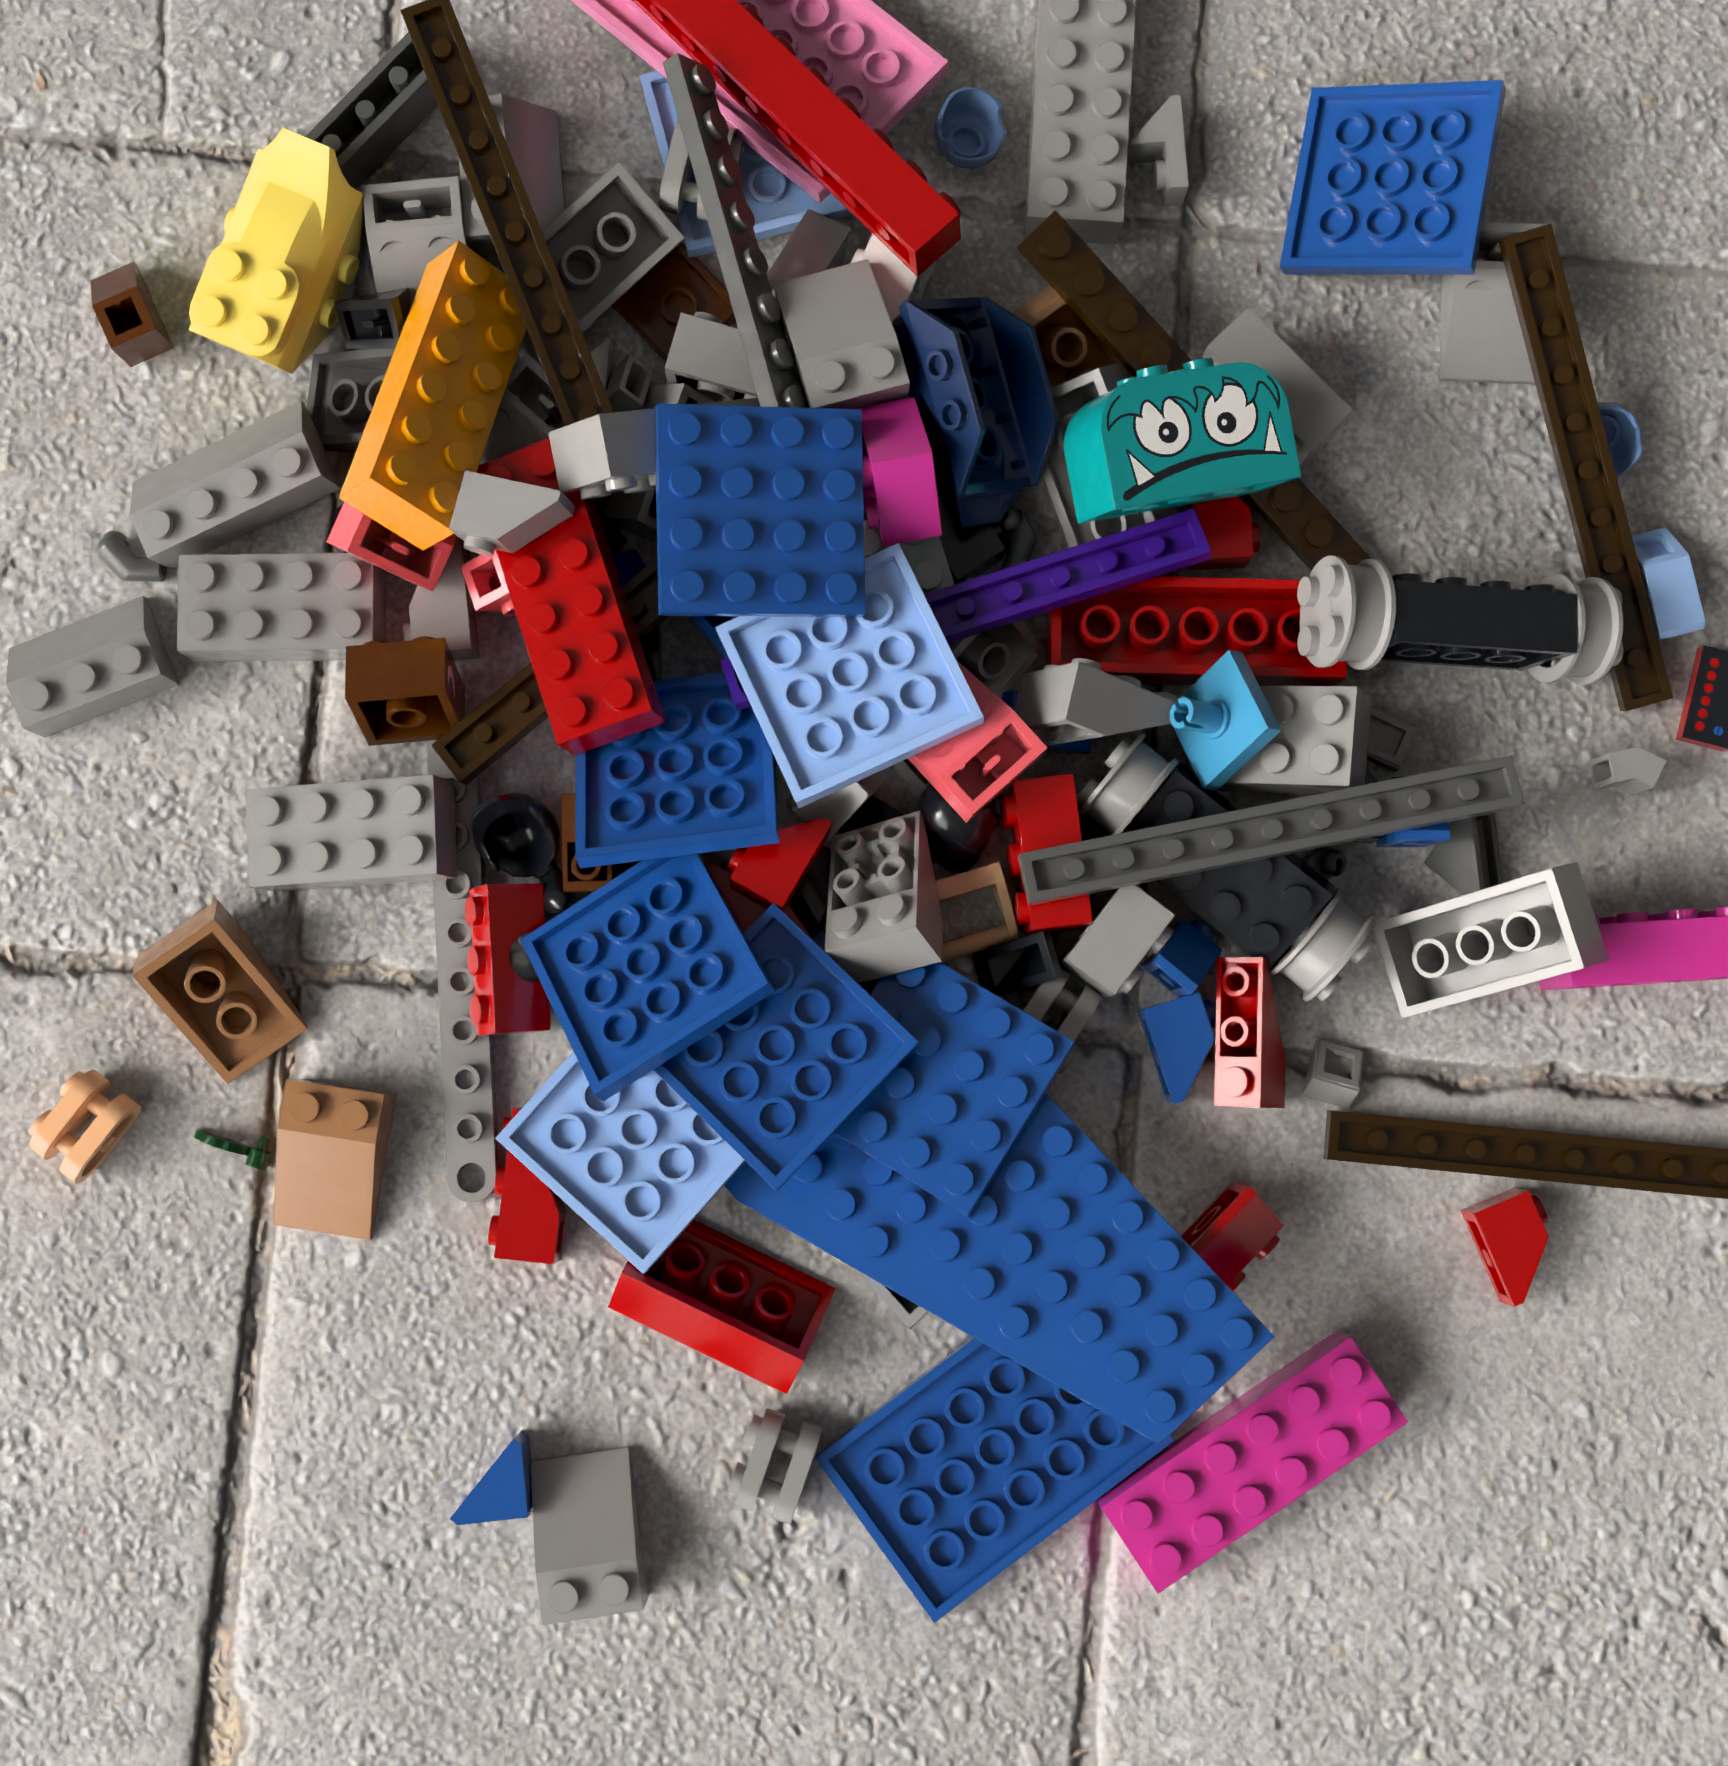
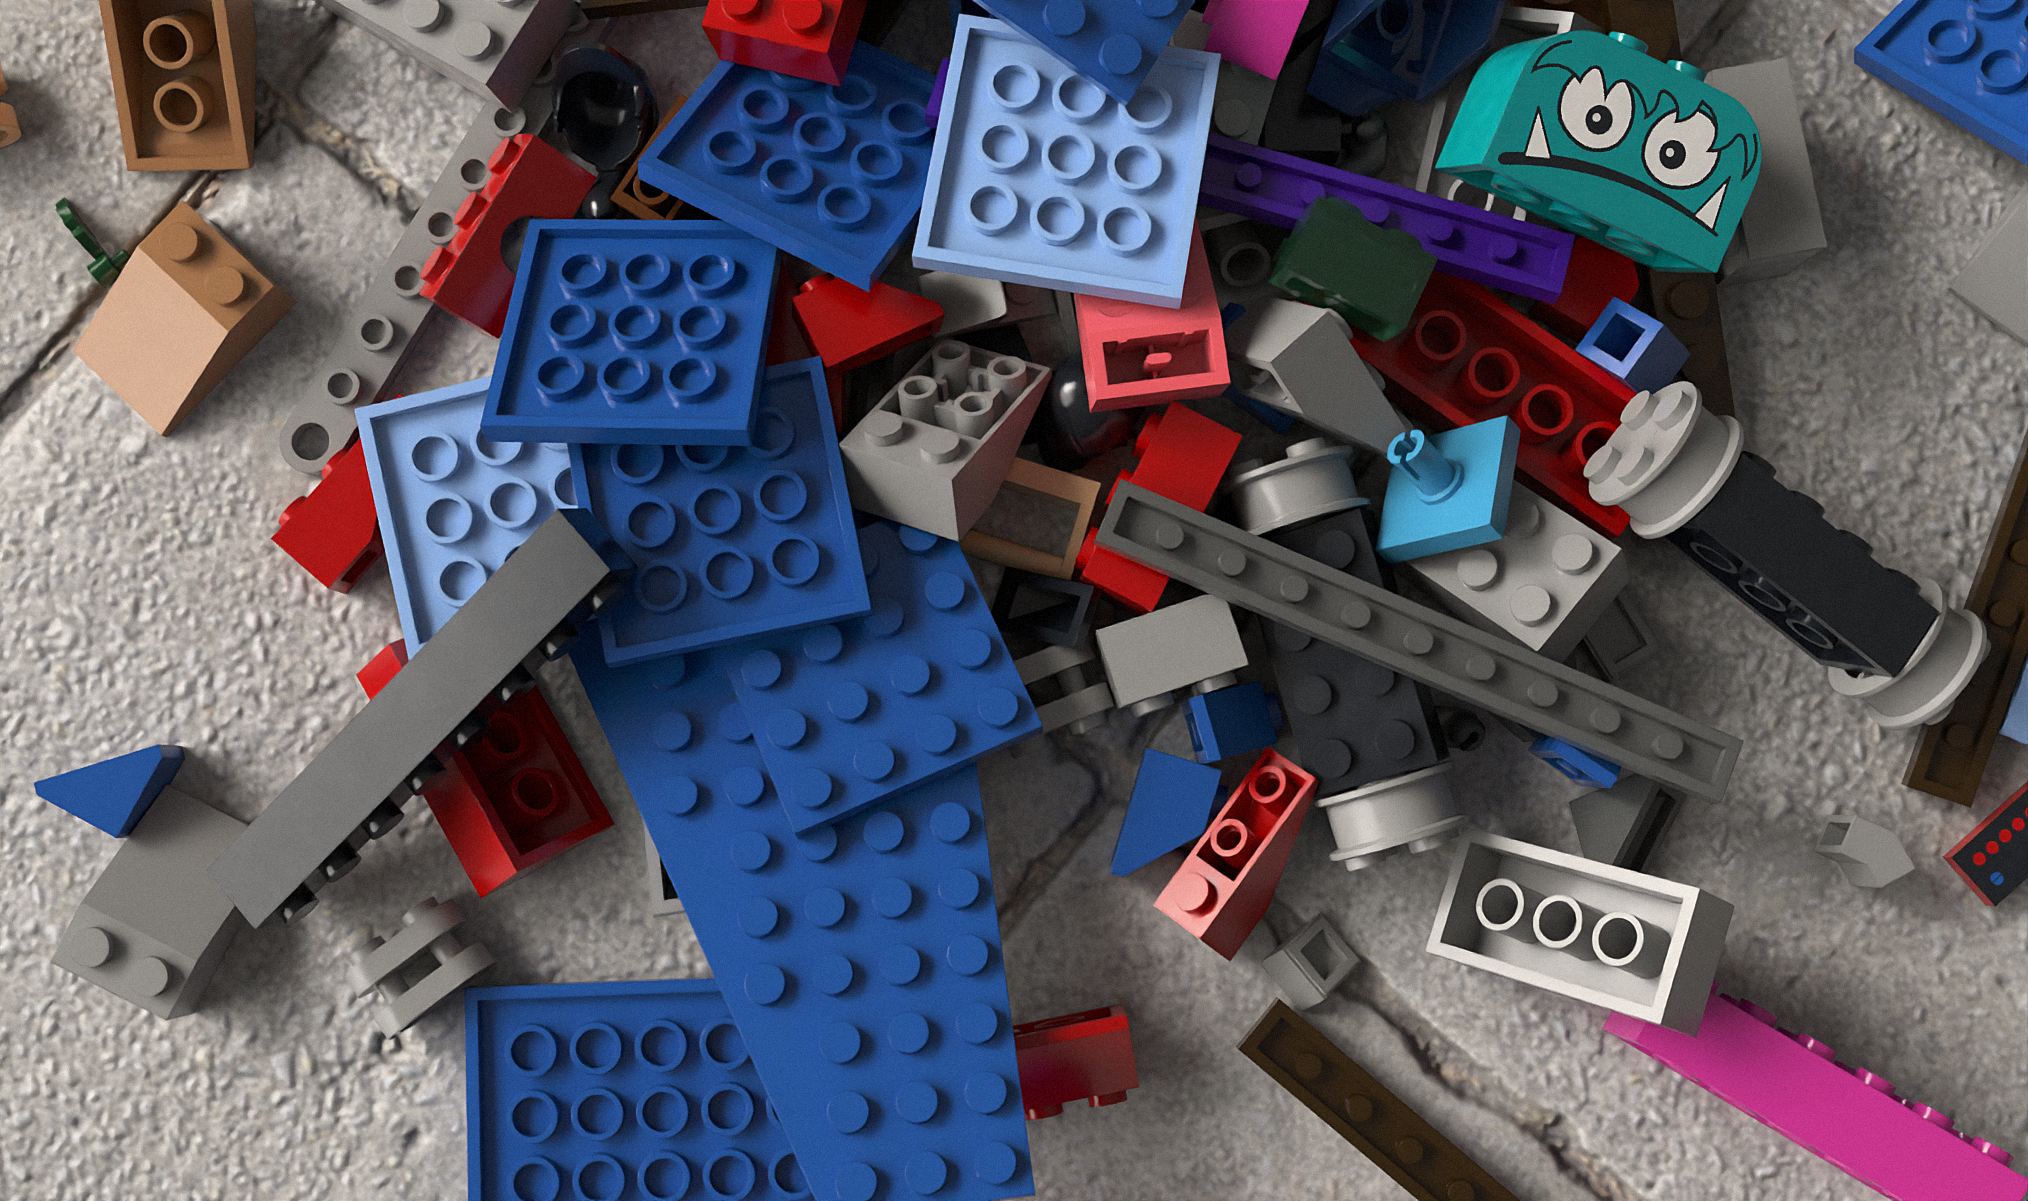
camera: 35 degrees right, 0 degrees up
none -> brick [207,508,639,930]
none -> clear green brick [1268,196,1438,342]
none -> blue brick [1575,297,1691,395]

